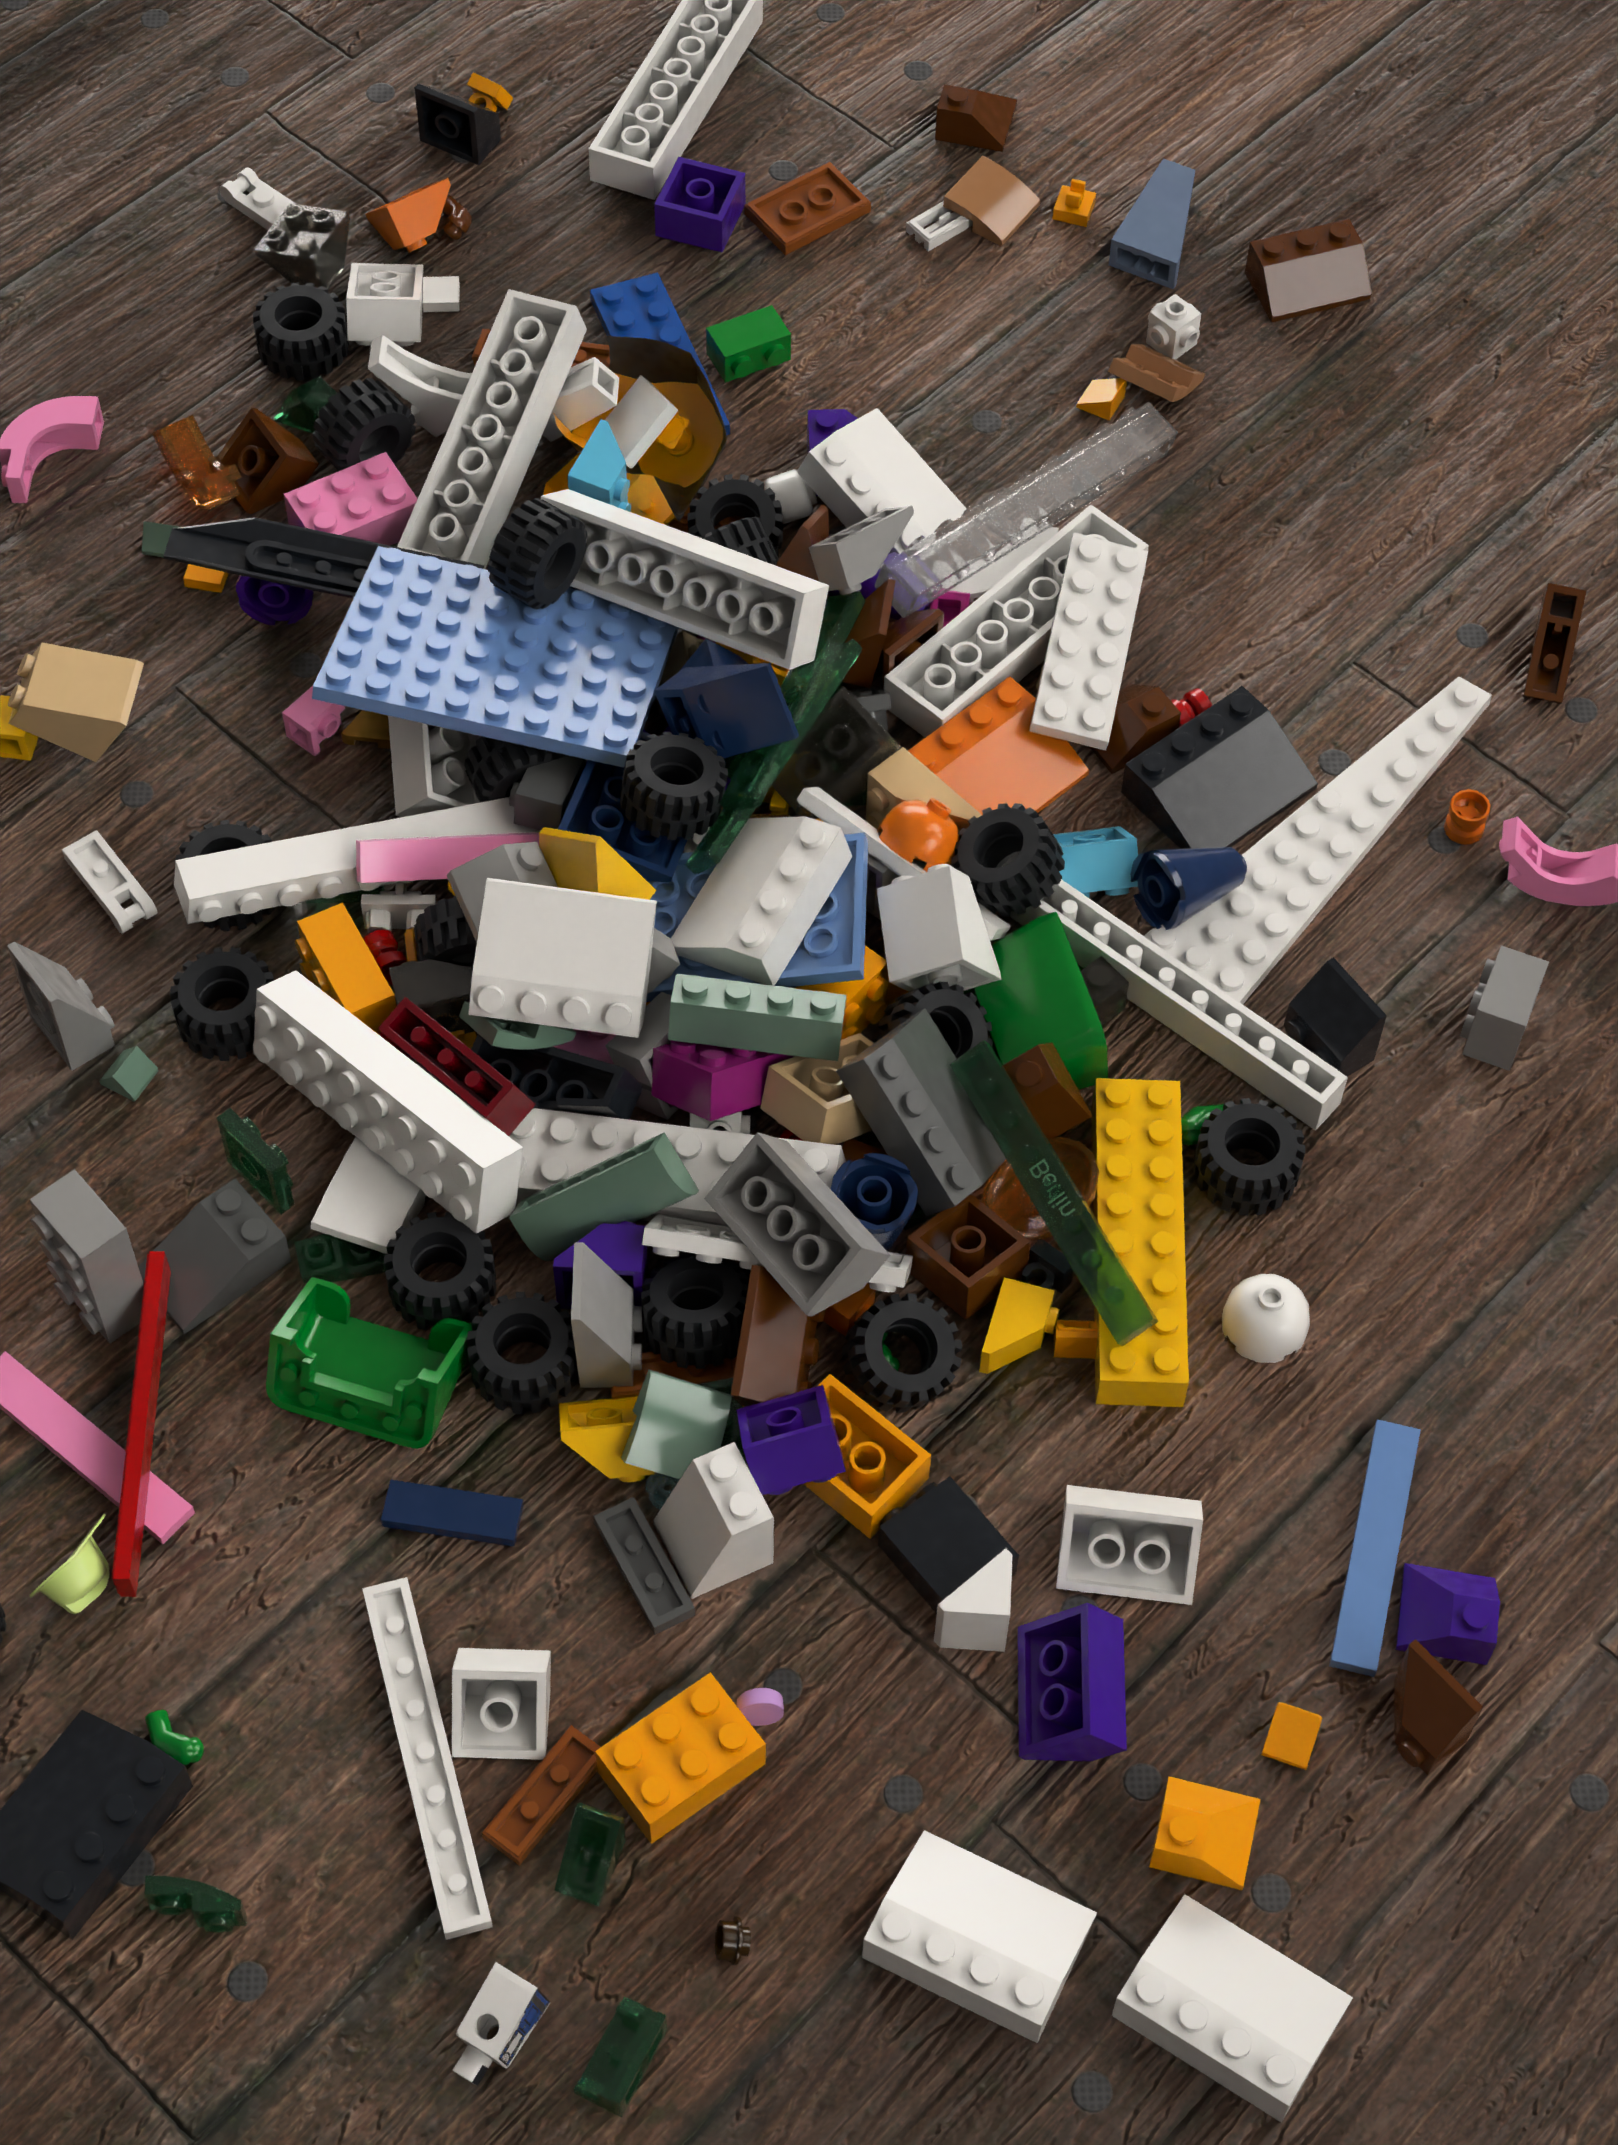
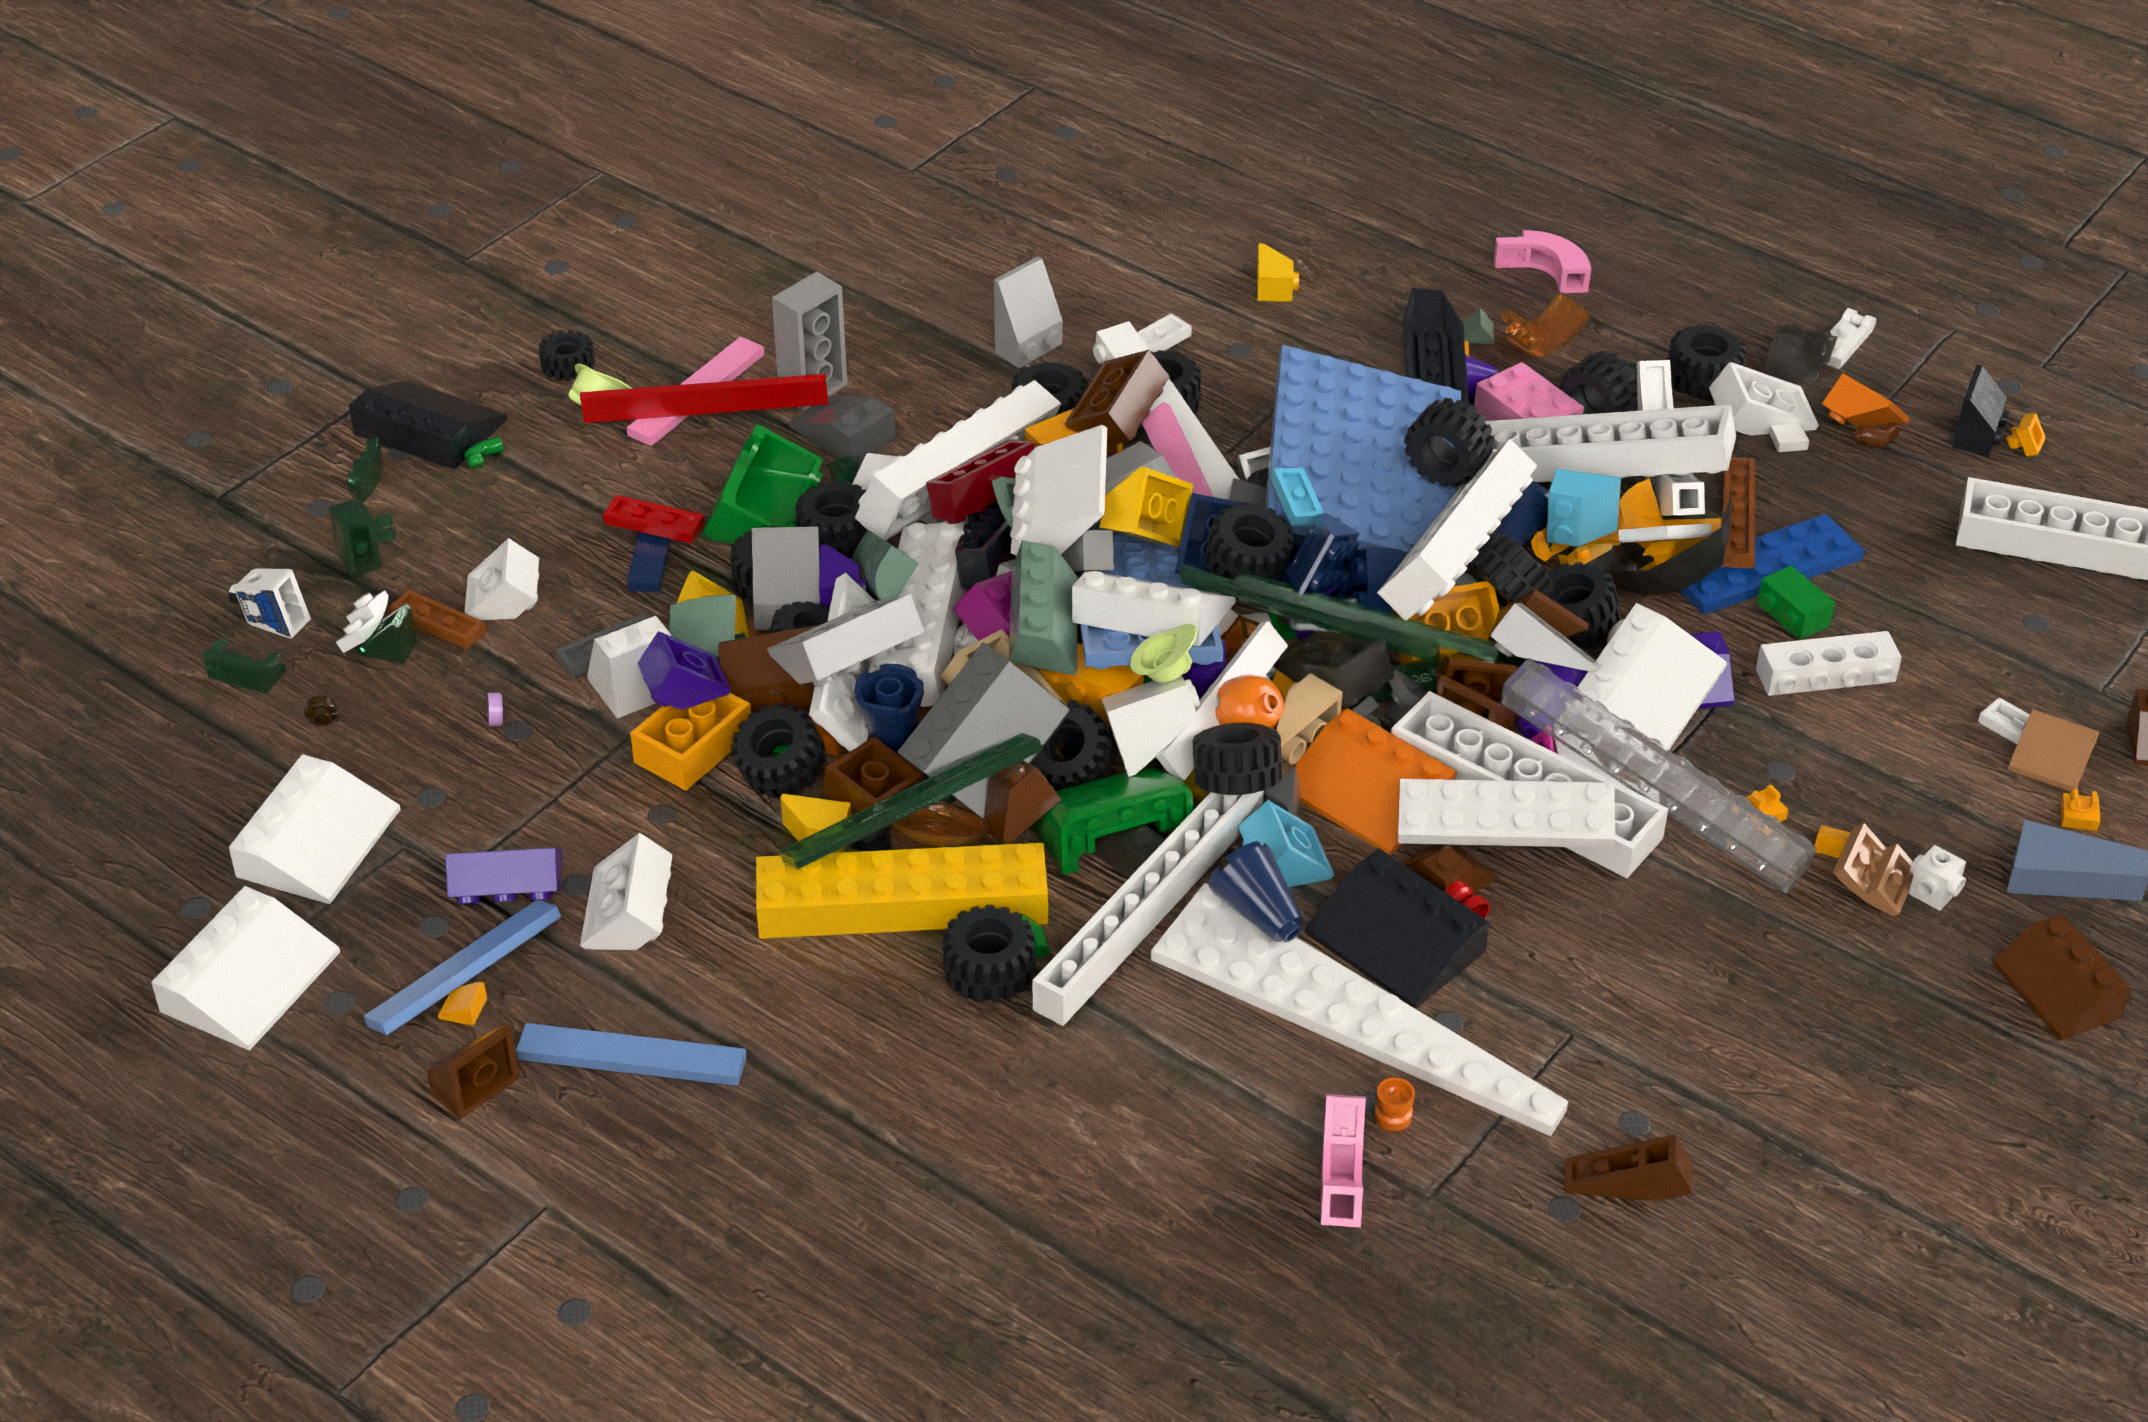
camera: 85 degrees right, 15 degrees down
tan slope [8,643,144,762] -> none
sand green slope [99,1046,159,1102] -> none
reddish brown slope [212,408,319,514] -> none
clear green plate [217,1108,295,1215] -> none
white plate [362,1577,493,1940] -> none
light orange brick [595,1672,766,1844] -> none
dark purple brick [654,156,746,253] -> none
dark orange tile [744,162,871,256] -> none
black brick [878,1476,1019,1614] -> none
white slope [934,1549,1012,1652] -> none
light orange slope [1149,1776,1261,1890] -> none
white cylinder [1222,1274,1310,1363] -> none
black slope [1284,957,1387,1077] -> none
dark purple slope [1395,1563,1500,1665] -> none
light grey piece [1460,945,1549,1071] -> none
none -> clear green brick [328,497,396,578]
none -> white slope [336,590,388,653]
none -> medium blue tile [363,899,561,1035]
none -> red plate [603,495,705,544]
none -> reddish brown slope [1064,350,1170,446]
none -> yellowish green piece [1130,624,1197,683]
none -> medium azure plate [1270,467,1324,526]
none -> light orange tile [1737,784,1789,831]
none -> white brick [1756,631,1902,696]

